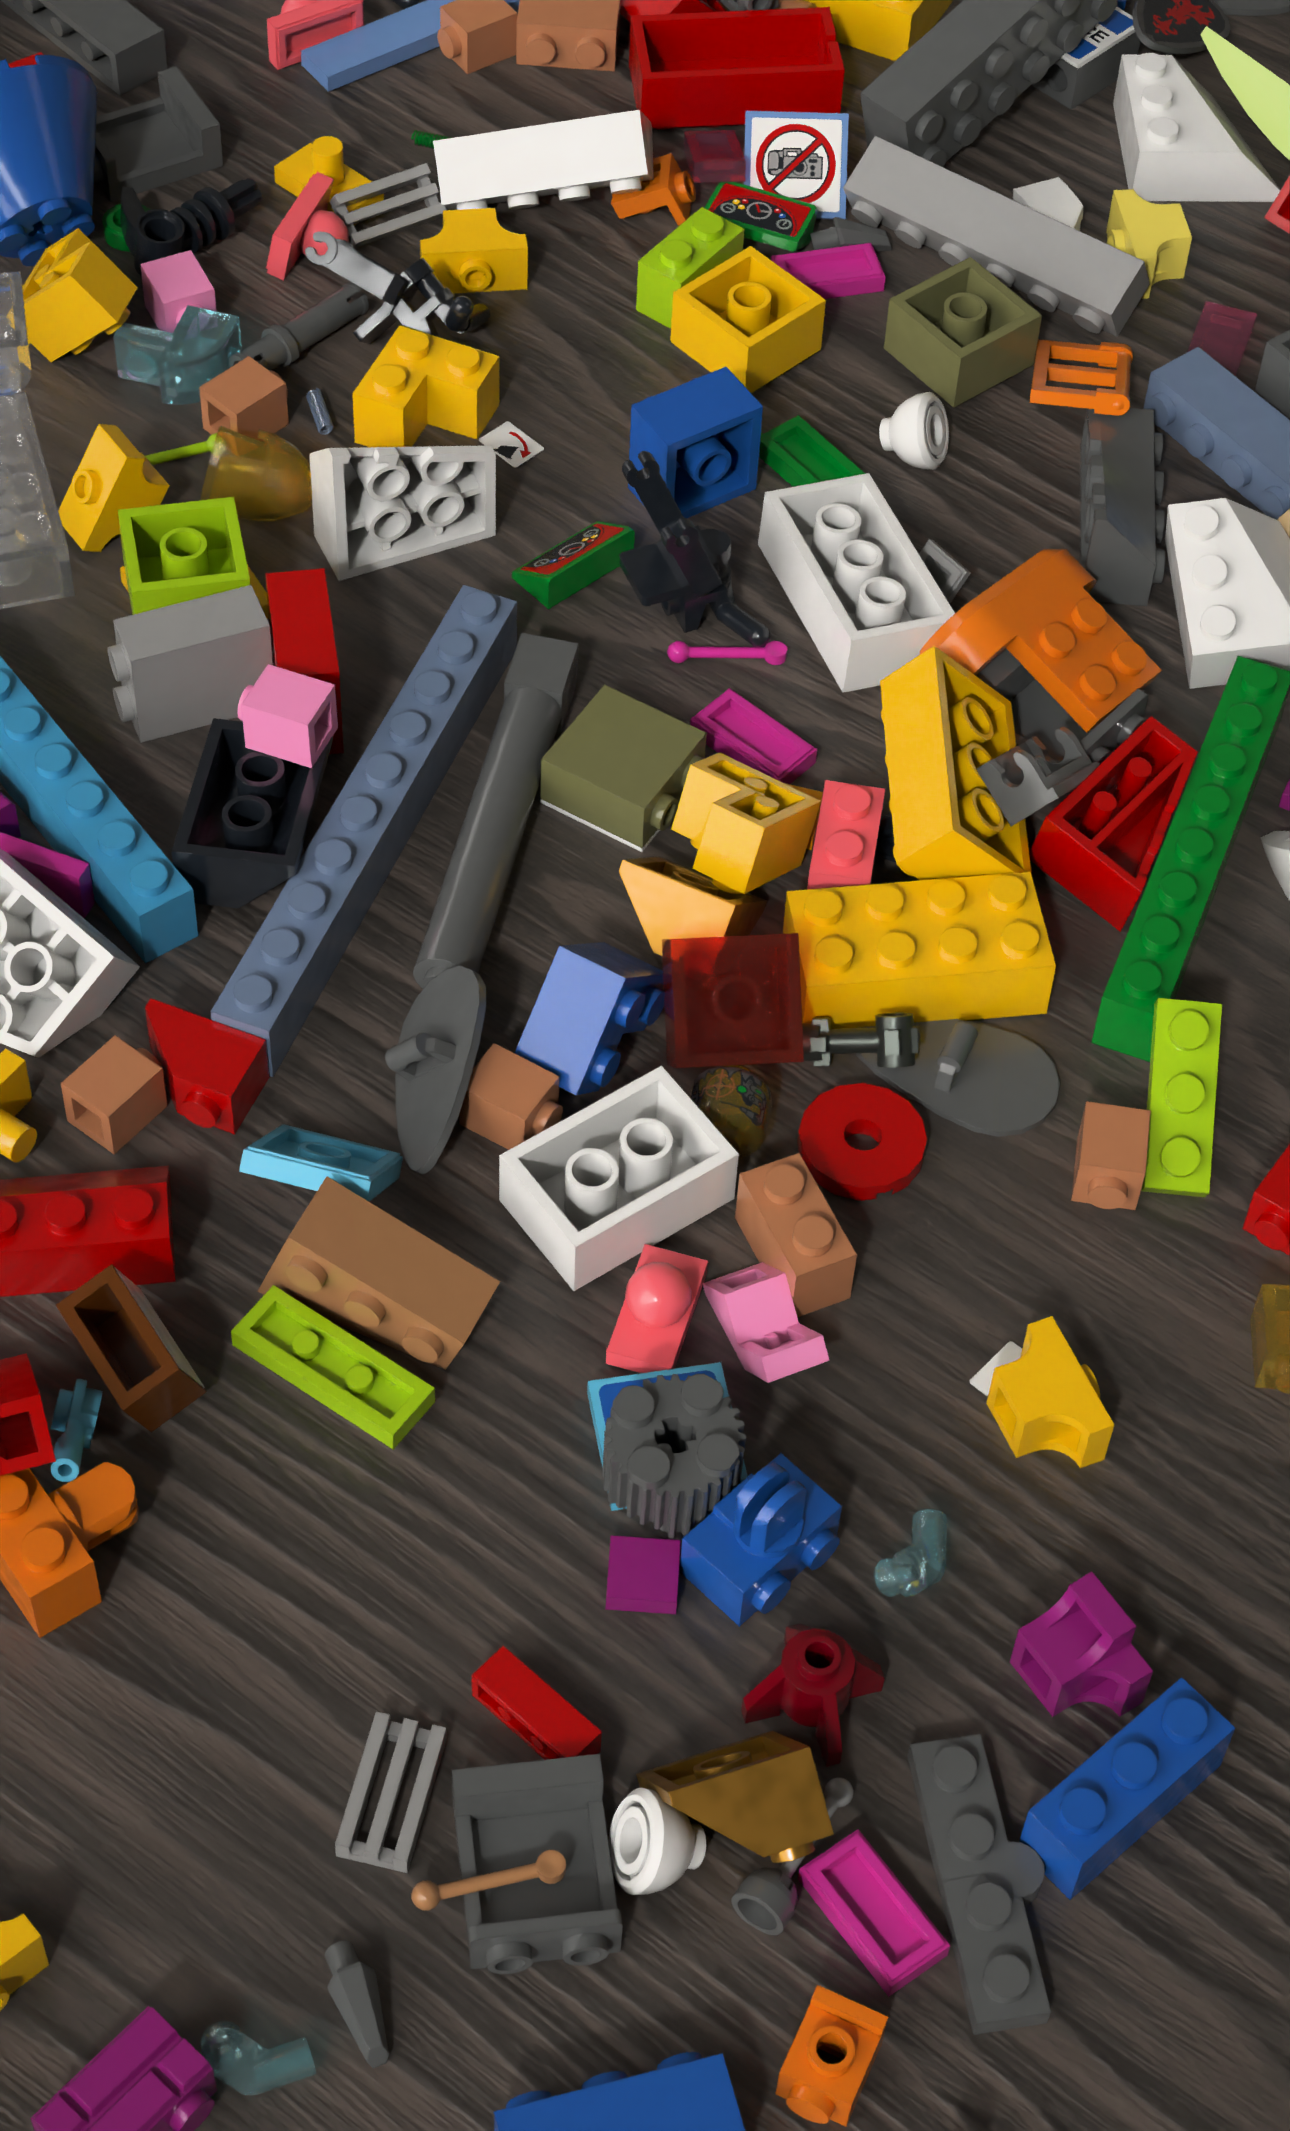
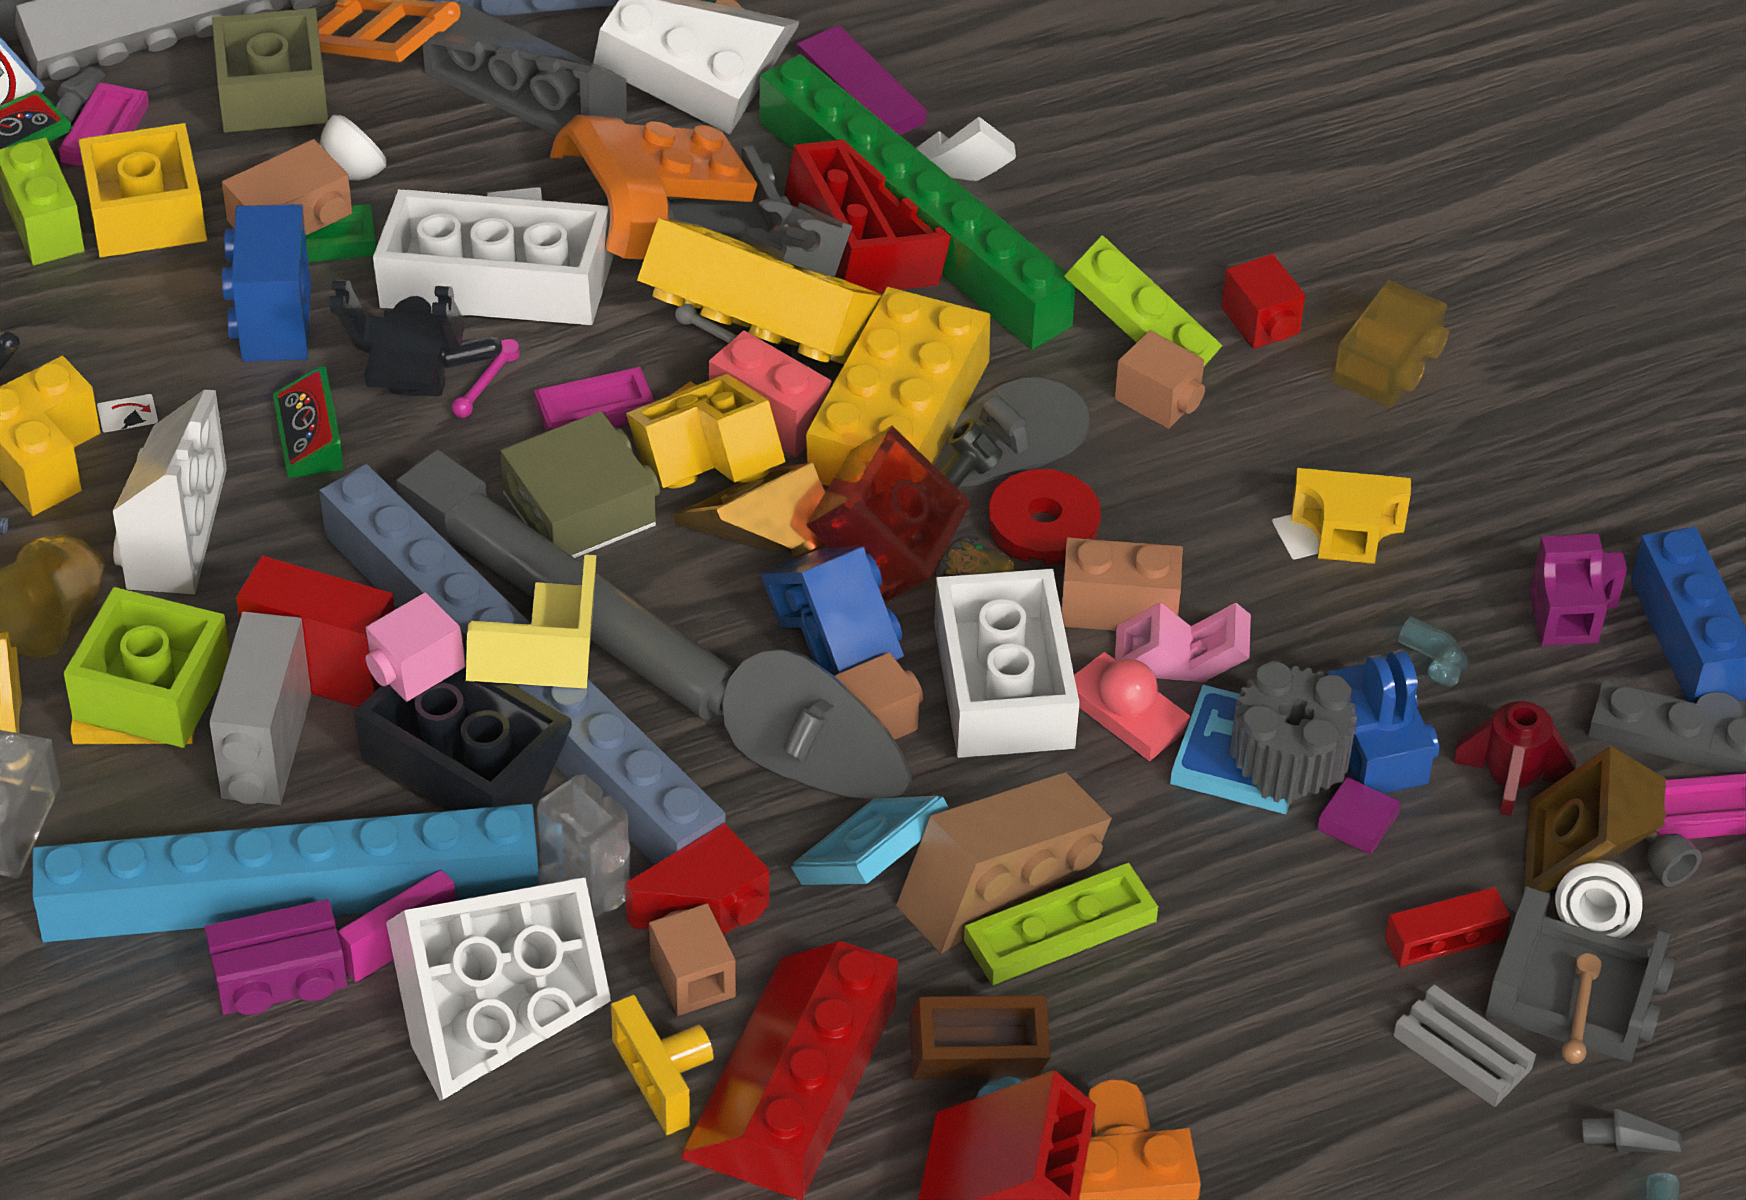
camera: 60 degrees left, 5 degrees down
none -> nougat brick [222,139,352,235]
none -> light yellow panel [466,554,596,689]
none -> clear brick [537,774,630,919]

